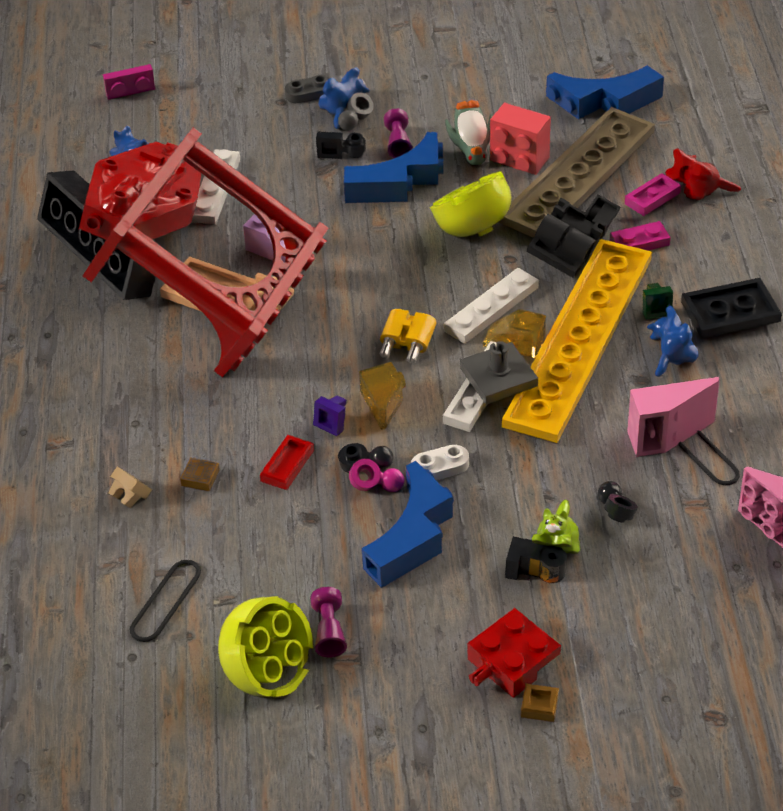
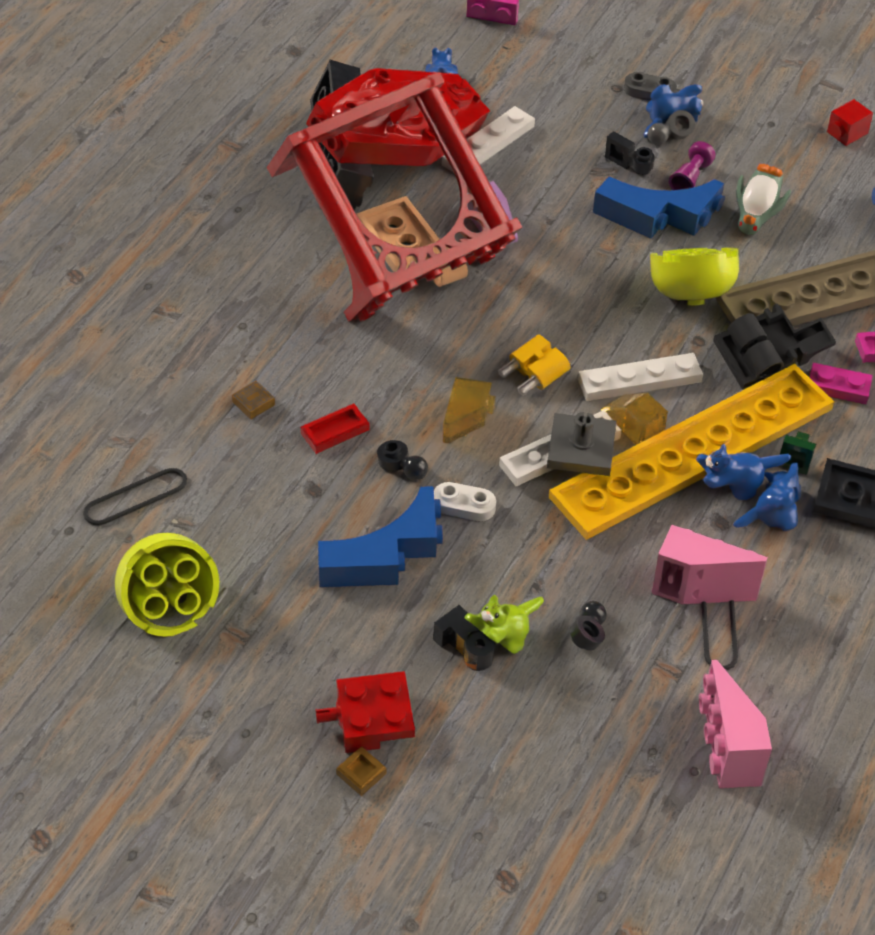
camera: 30 degrees right, 5 degrees up
tan tile [108,466,152,508] -> none
magenta piece [310,586,347,658] -> none
dark purple tile [313,395,347,436] -> none
dark pink plate [349,459,405,492] -> none
coral brick [490,103,551,175] -> none
none -> blue animal [696,444,791,500]
none -> red brick [827,99,873,146]

